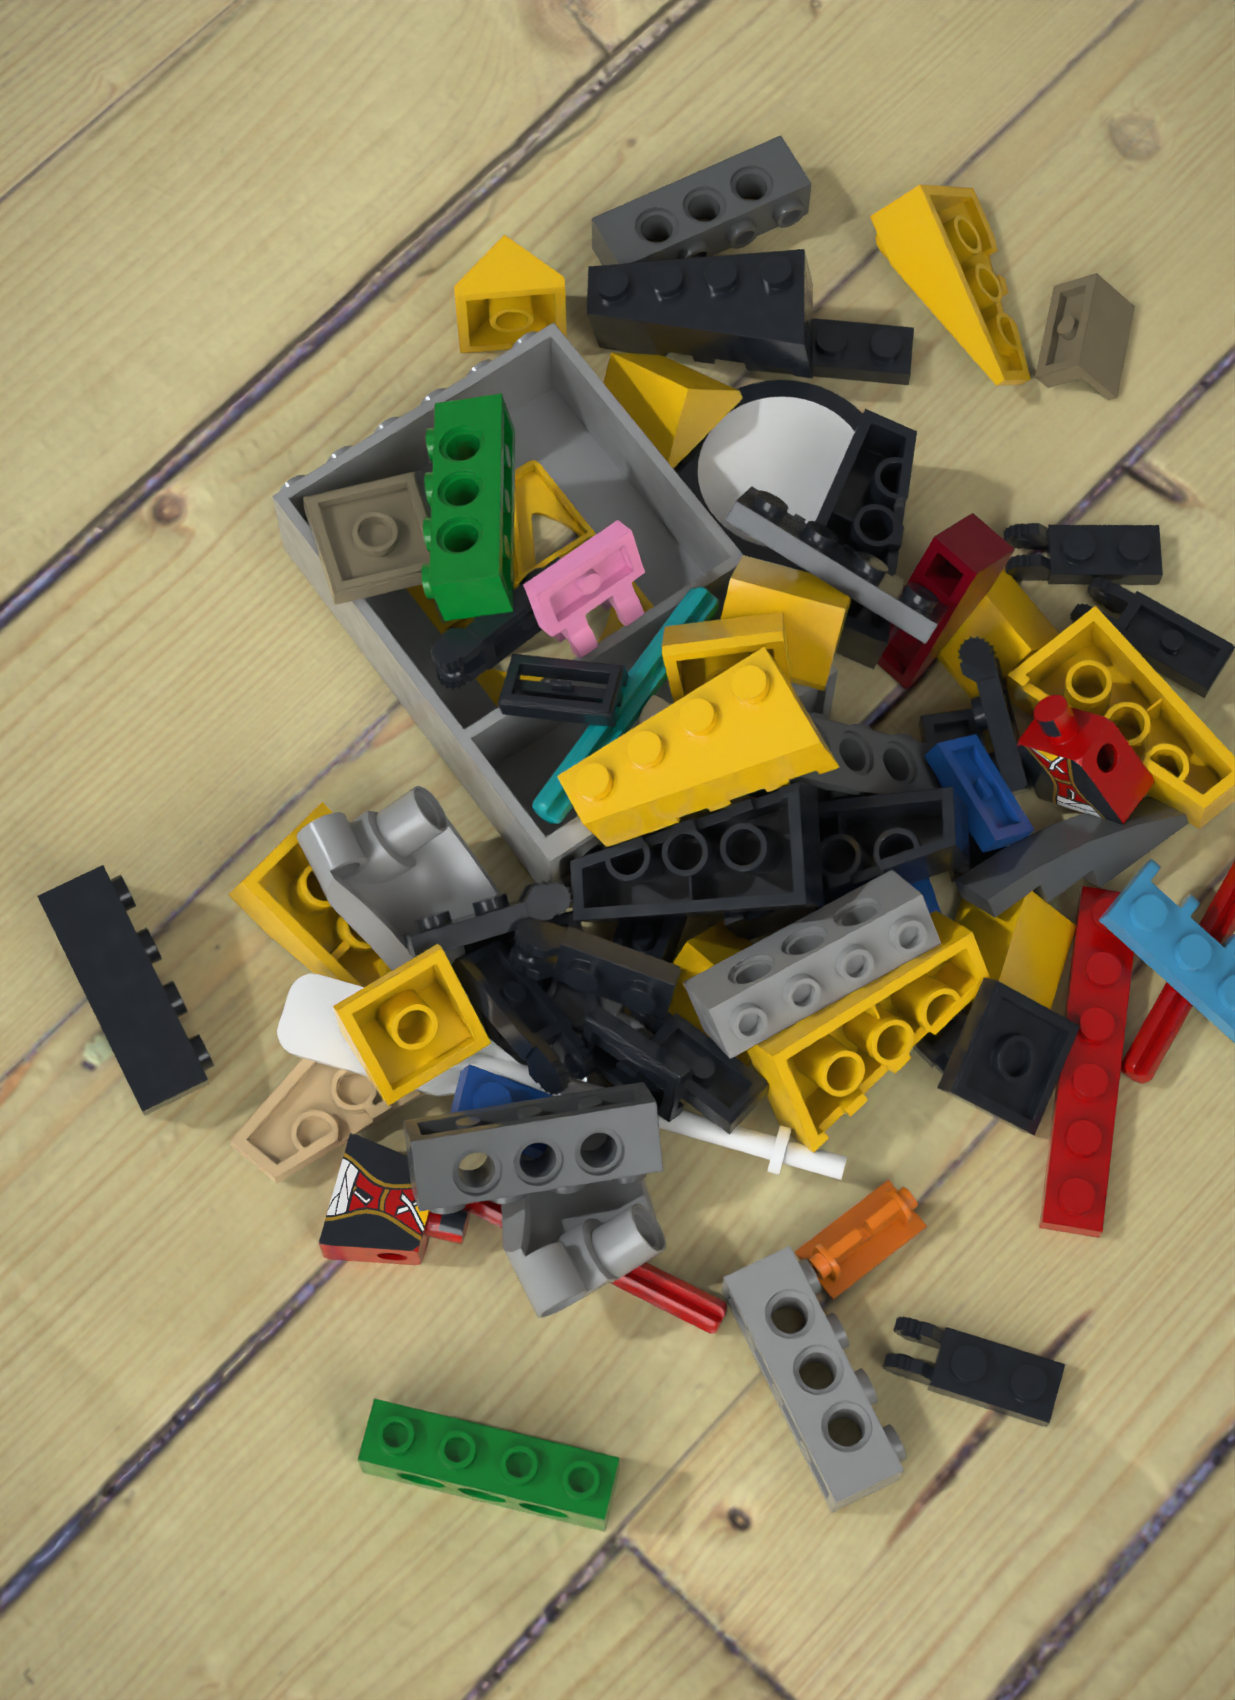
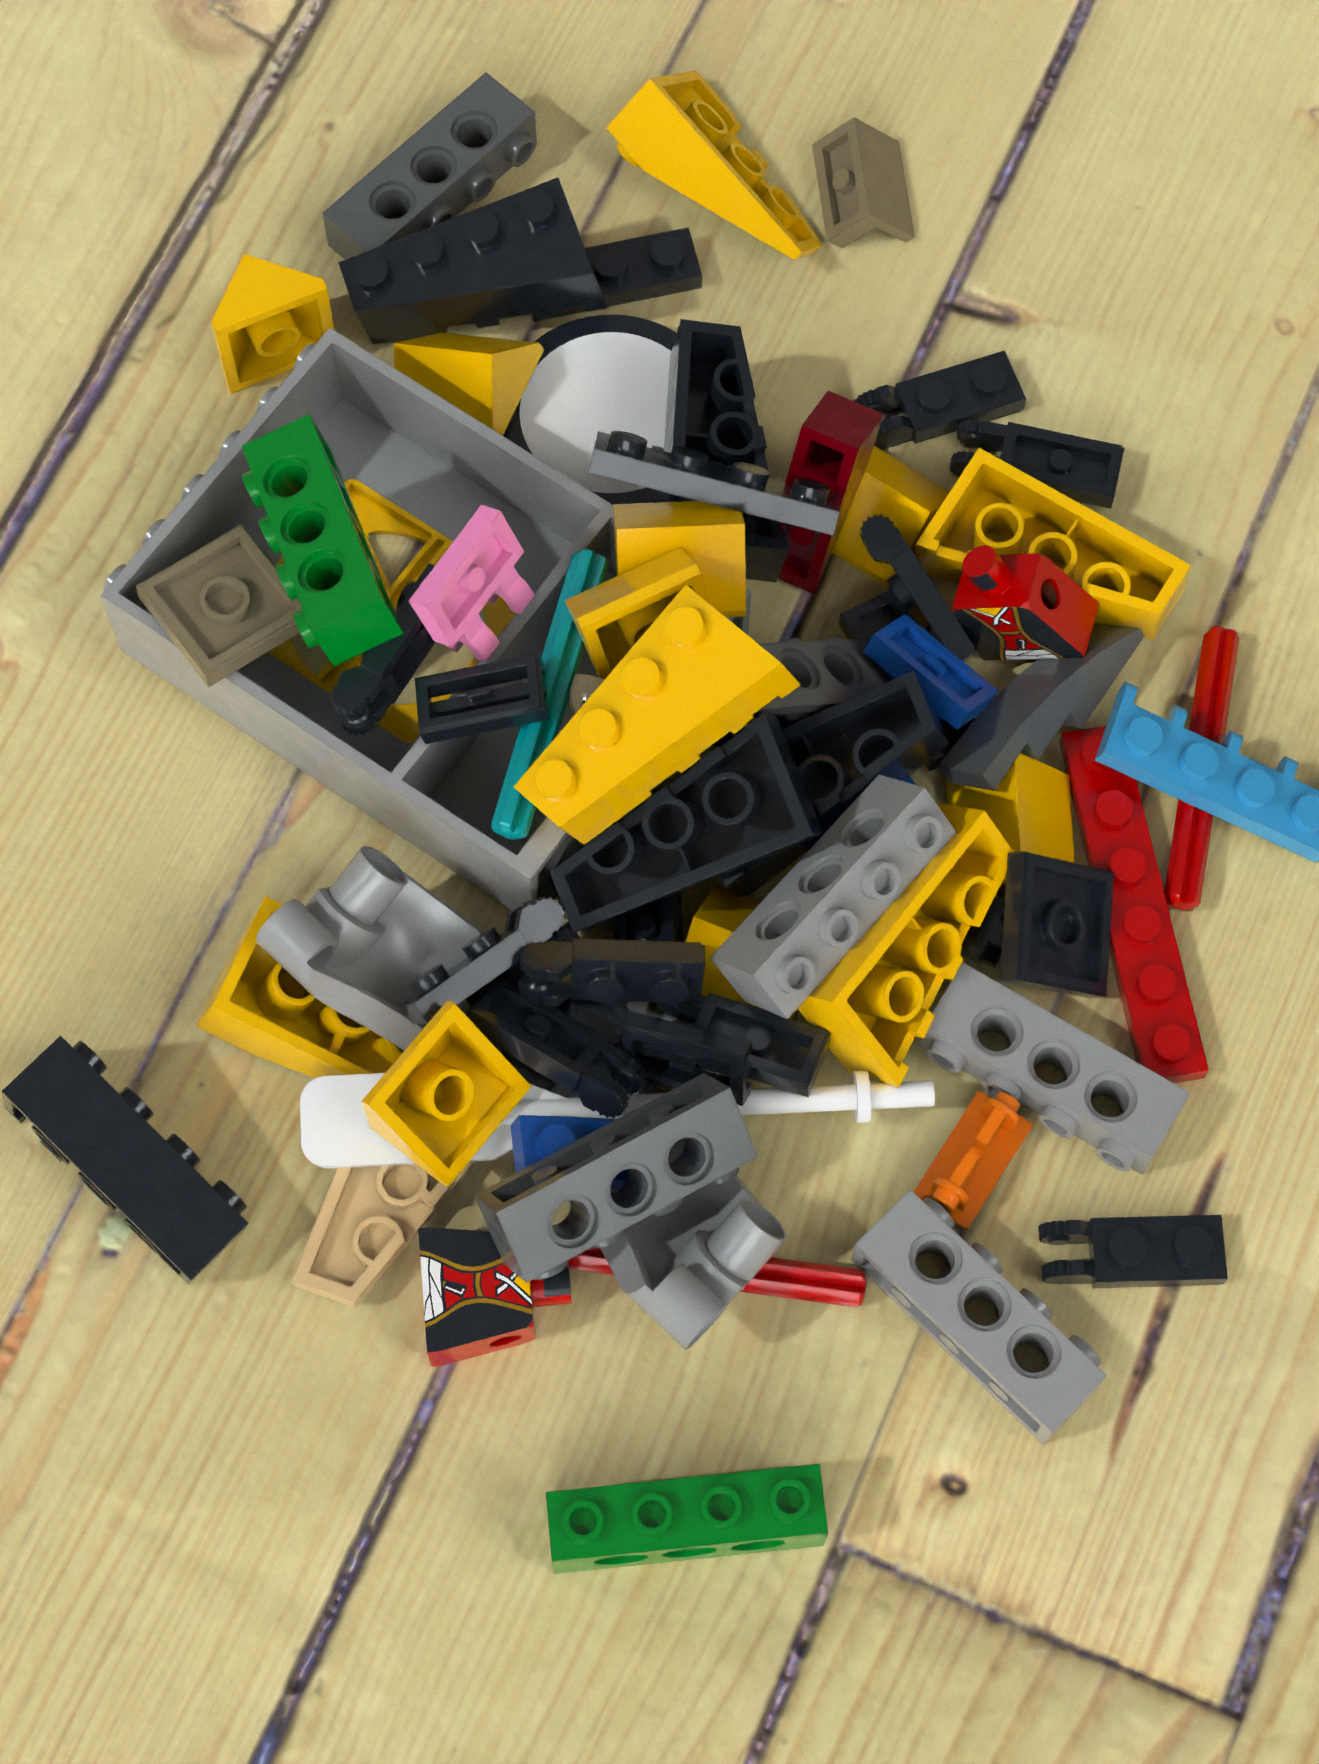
camera: 20 degrees left, 0 degrees up
none -> light grey brick [919,963,1190,1175]

